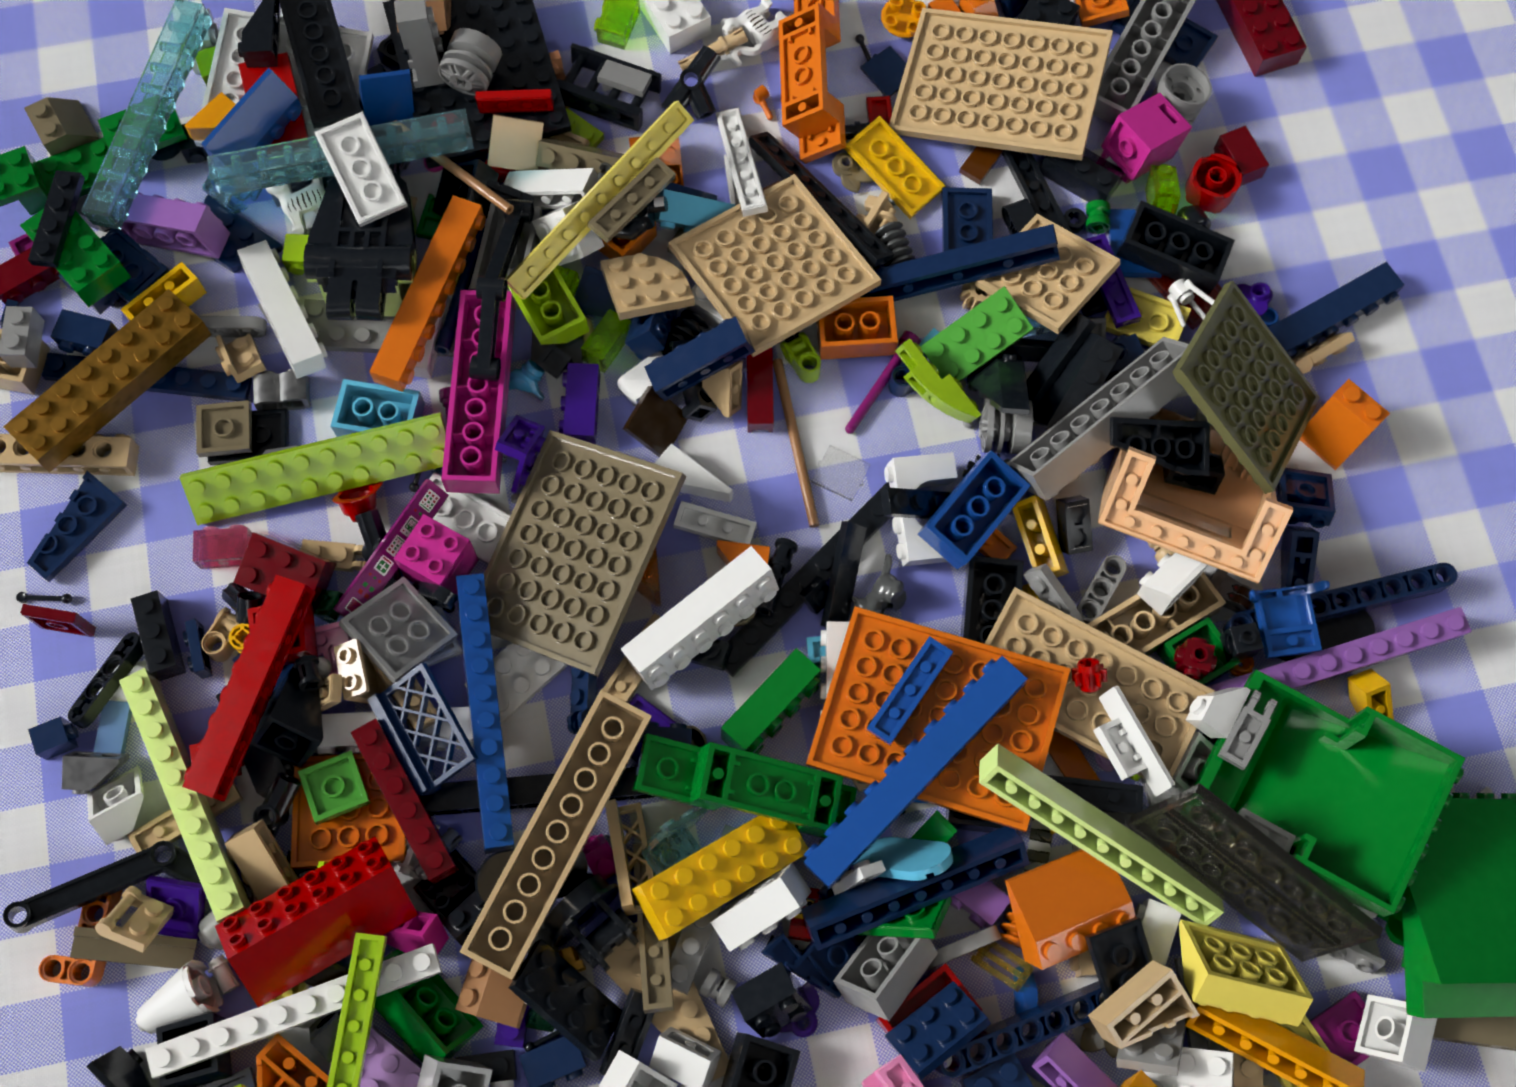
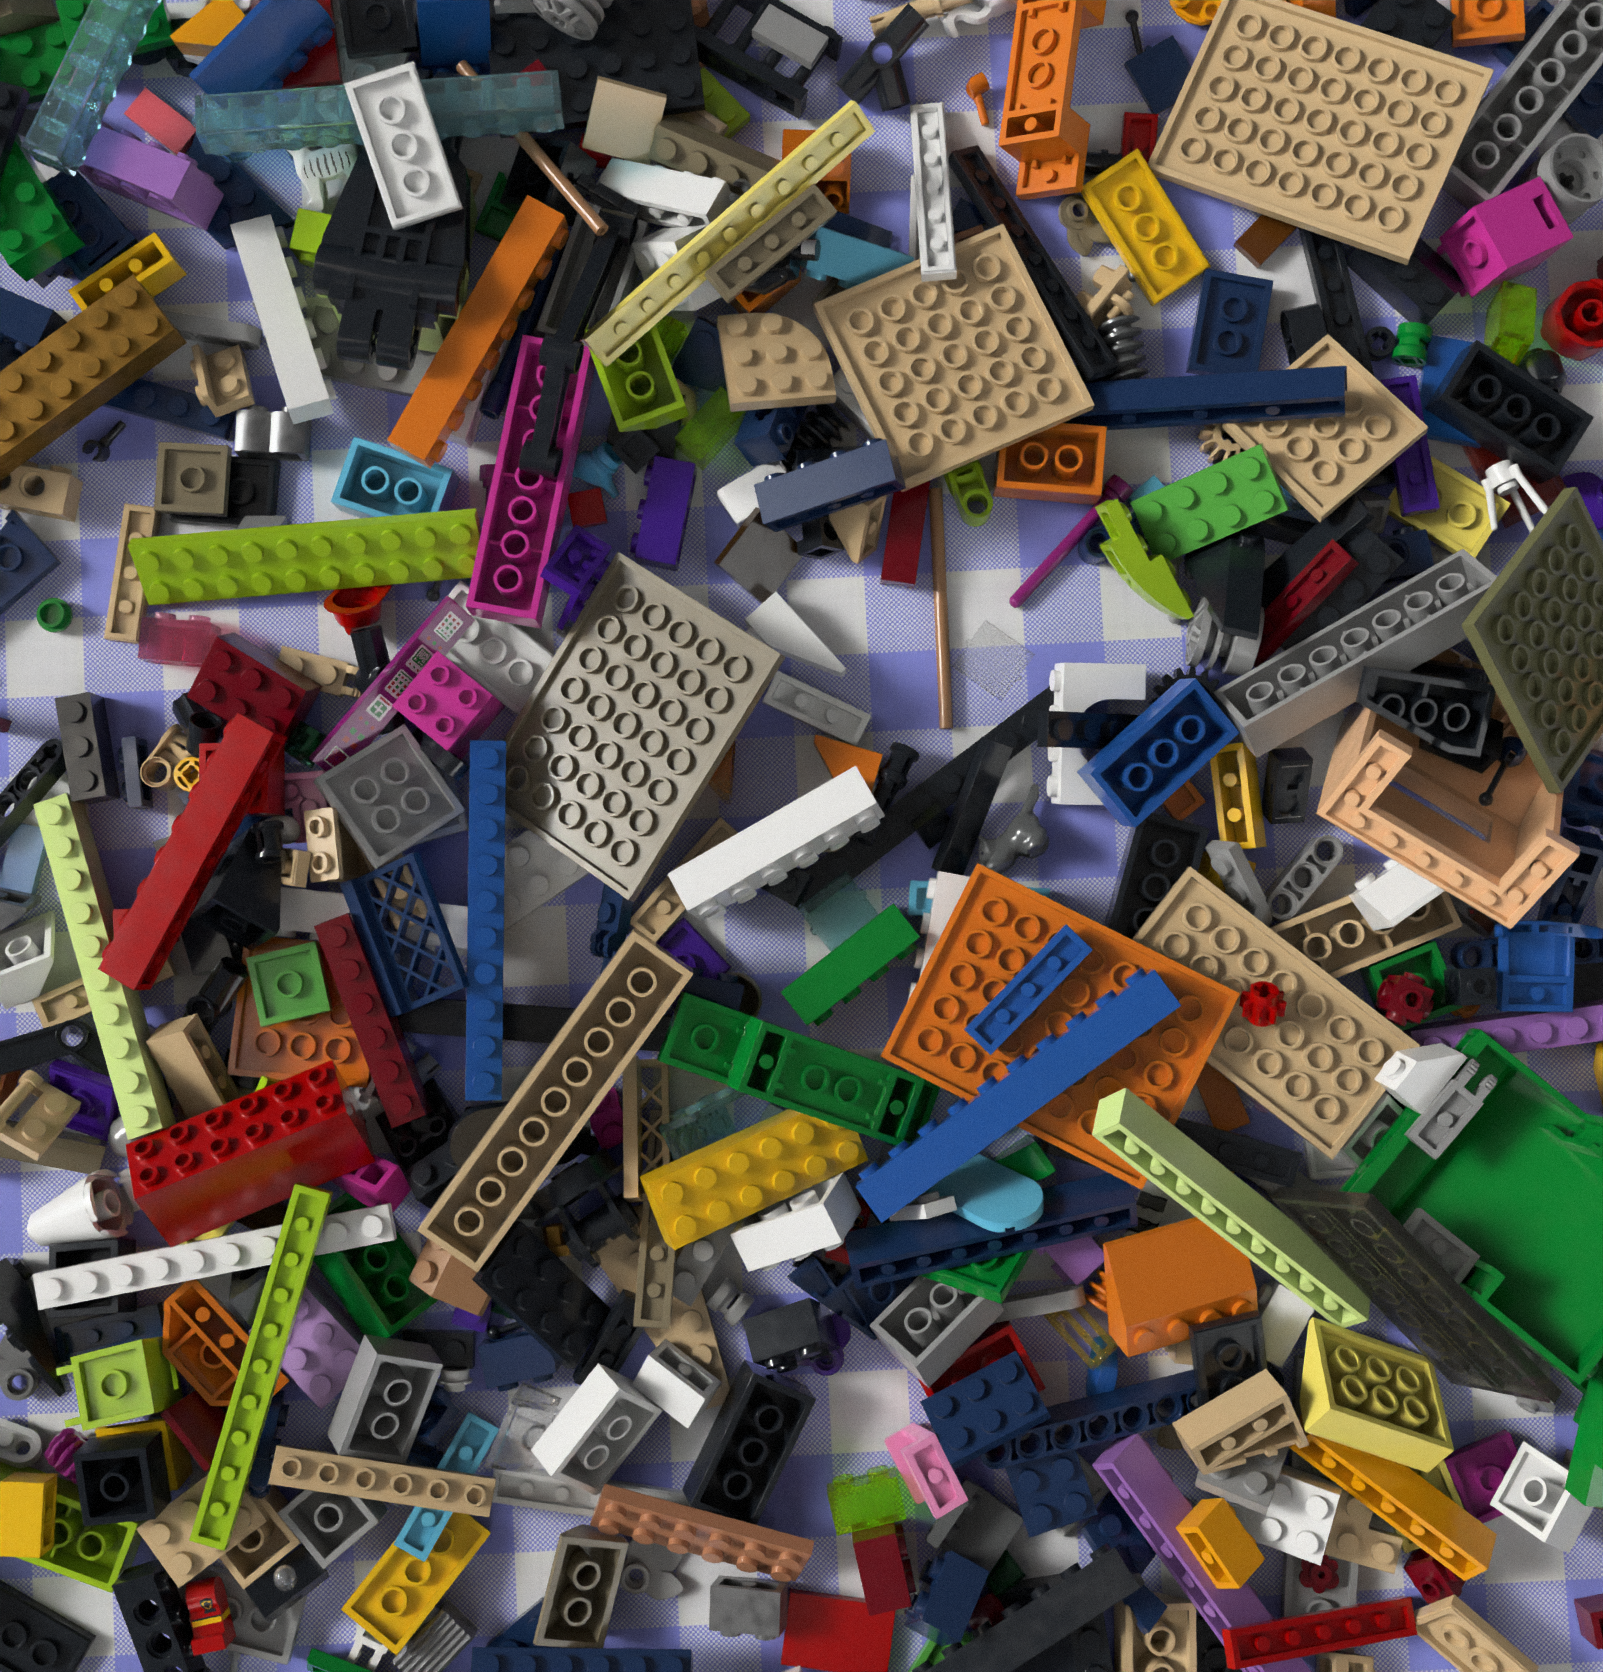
camera: 15 degrees right, 15 degrees up
red tile [475,89,554,113] -> none
white bracket [1093,686,1175,796] -> none
none -> green plate [36,598,73,633]
none -> black hand [82,420,126,462]
none -> tan tile [104,503,162,645]
none -> coral tile [124,87,199,156]
none -> red tile [568,487,608,528]
none -> clear light blue piece [797,871,878,952]
none -> dark blue tile [952,198,986,234]
none -> dark red plate [1253,539,1359,667]
none -> hinge [1478,736,1528,806]

